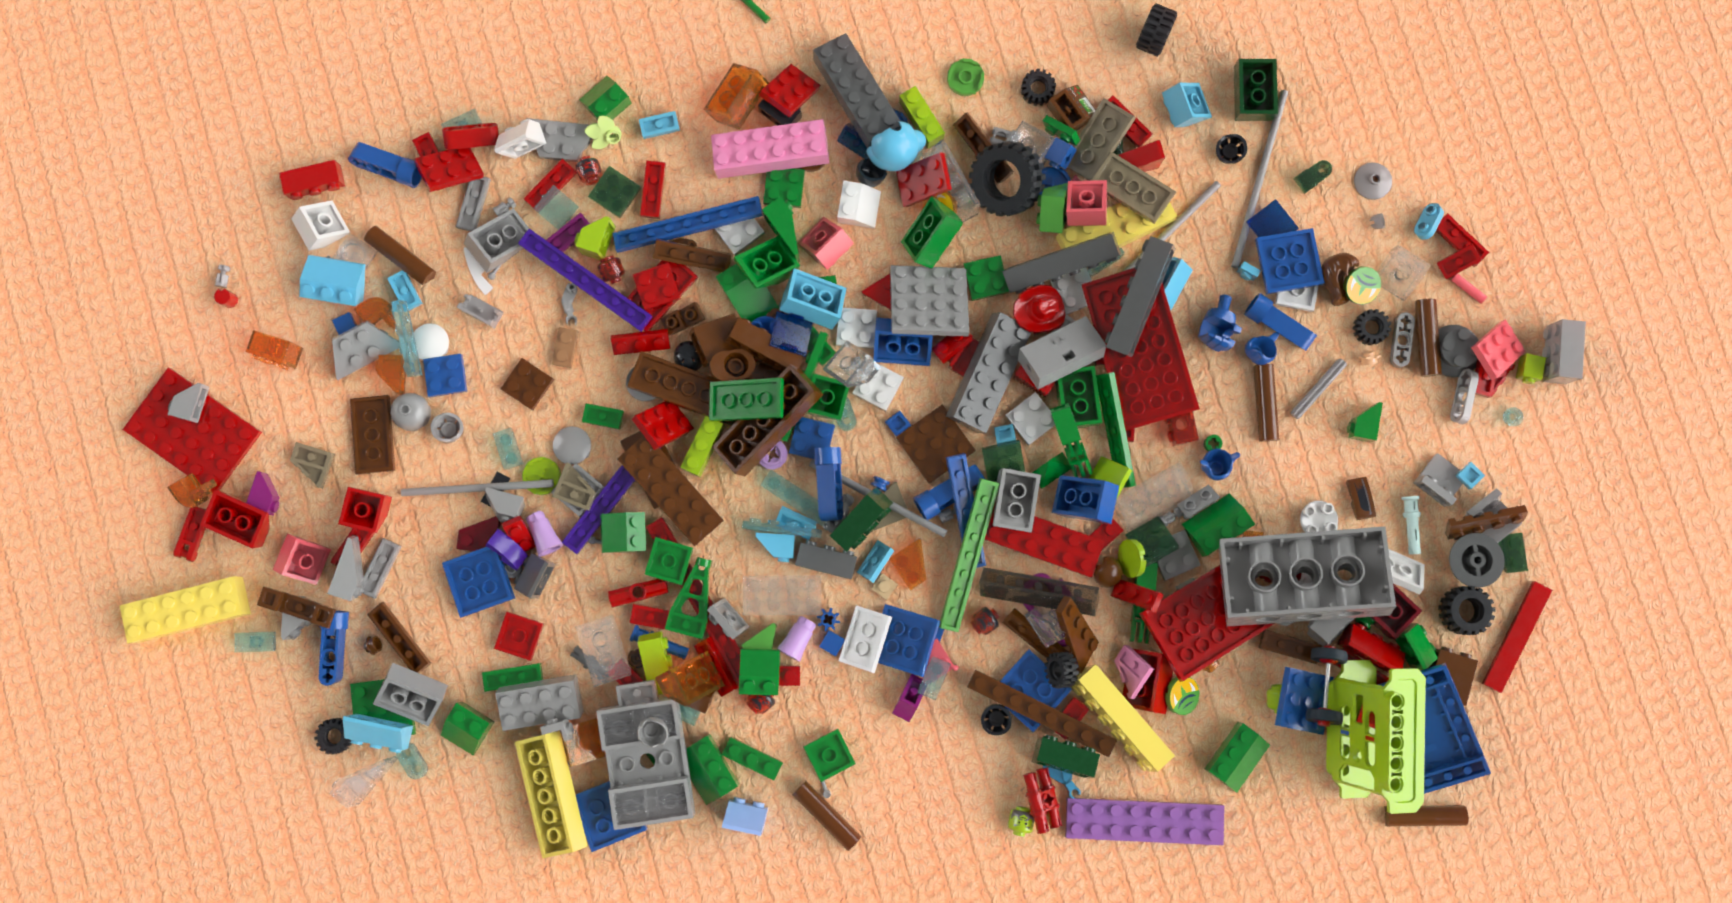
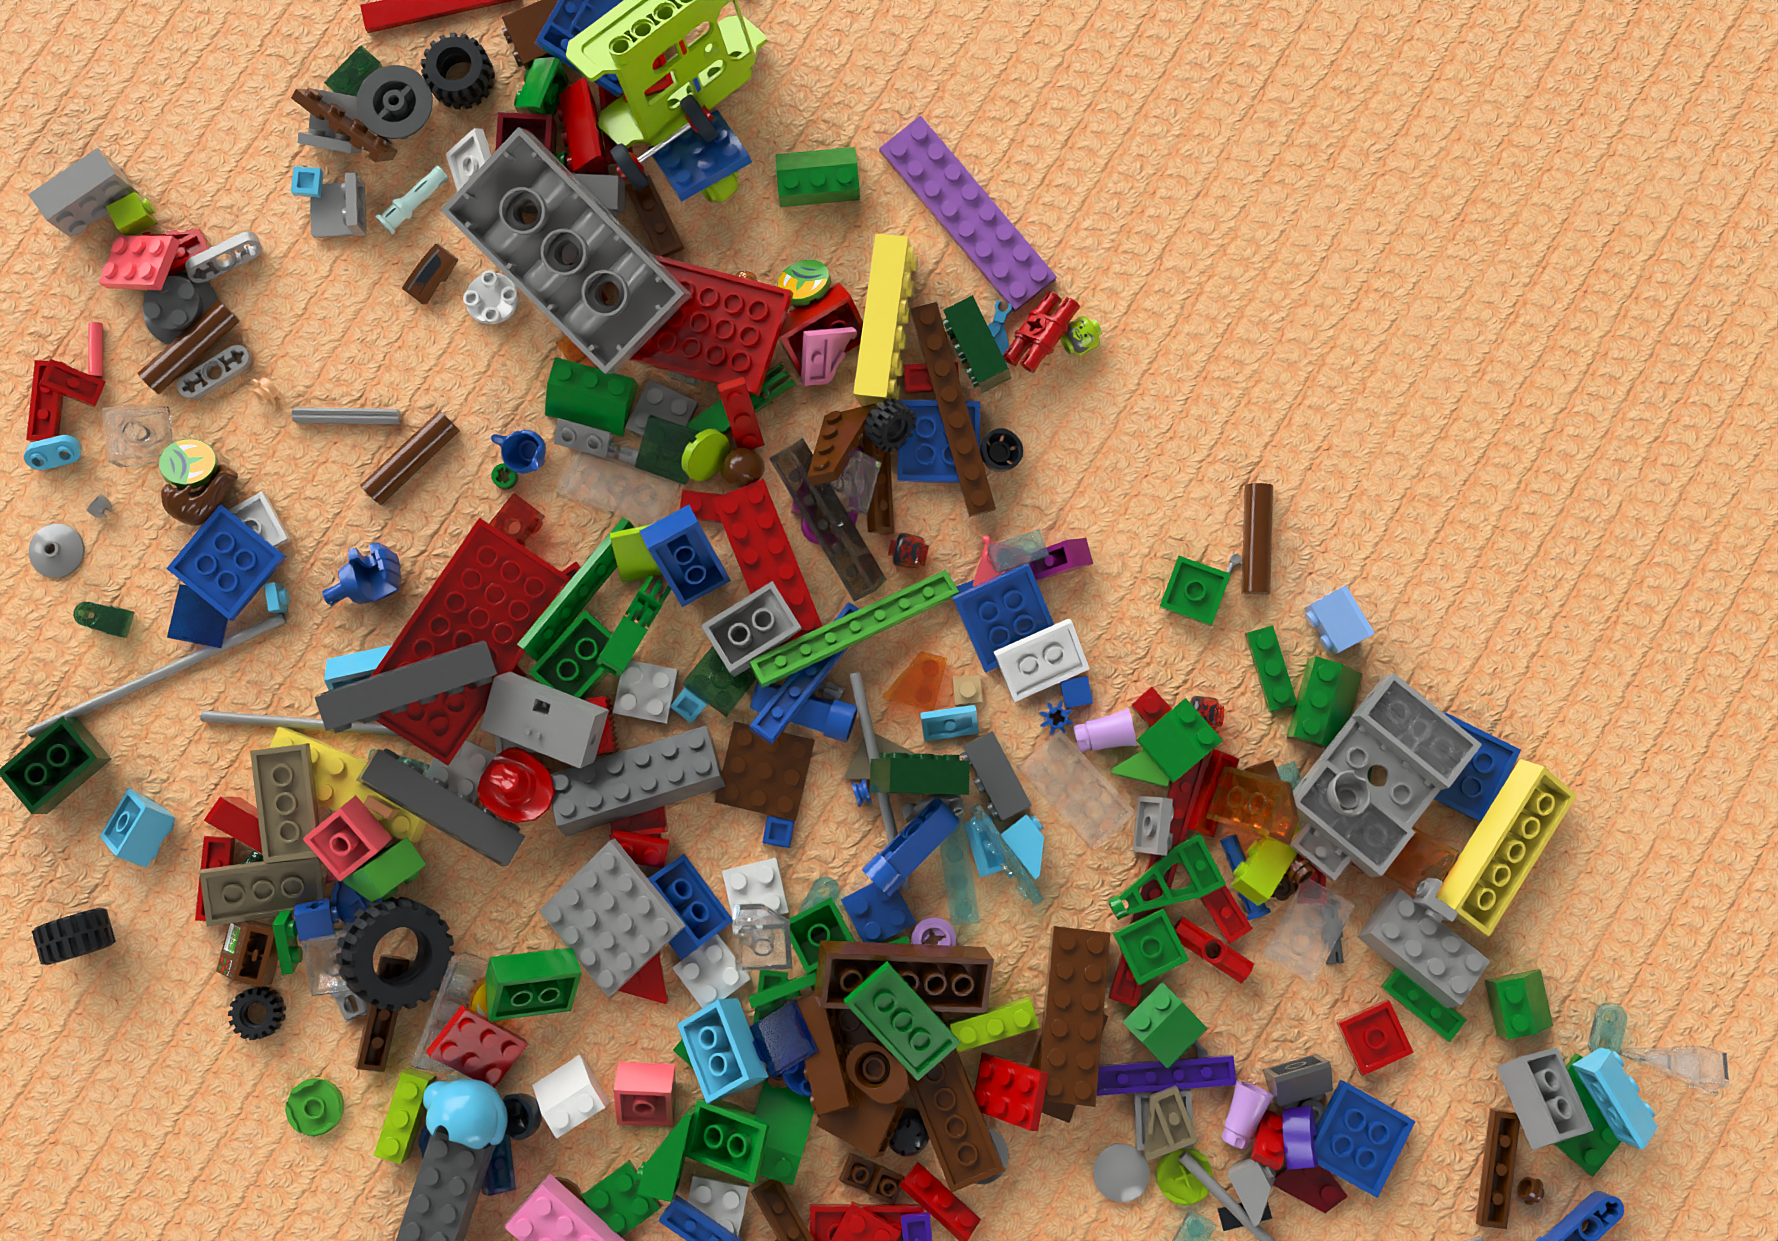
camera: 135 degrees left, 0 degrees up
black tyre [314,718,352,755] -> none
green plate [582,403,624,430] -> none
green plate [964,255,1009,301] -> none
green slope [1032,452,1071,489] -> none
black helmet [1216,134,1247,164] -> none
blue beam [1244,293,1317,351] -> none
blue hair [1245,332,1279,365] -> none
green slope [1347,402,1383,442] -> none
black tyre [1353,309,1391,345] -> none
clear light blue plate [1503,407,1523,427] -> none
none -> nougat tile [364,795,401,819]
none -> reddish brown plate [1288,858,1315,885]

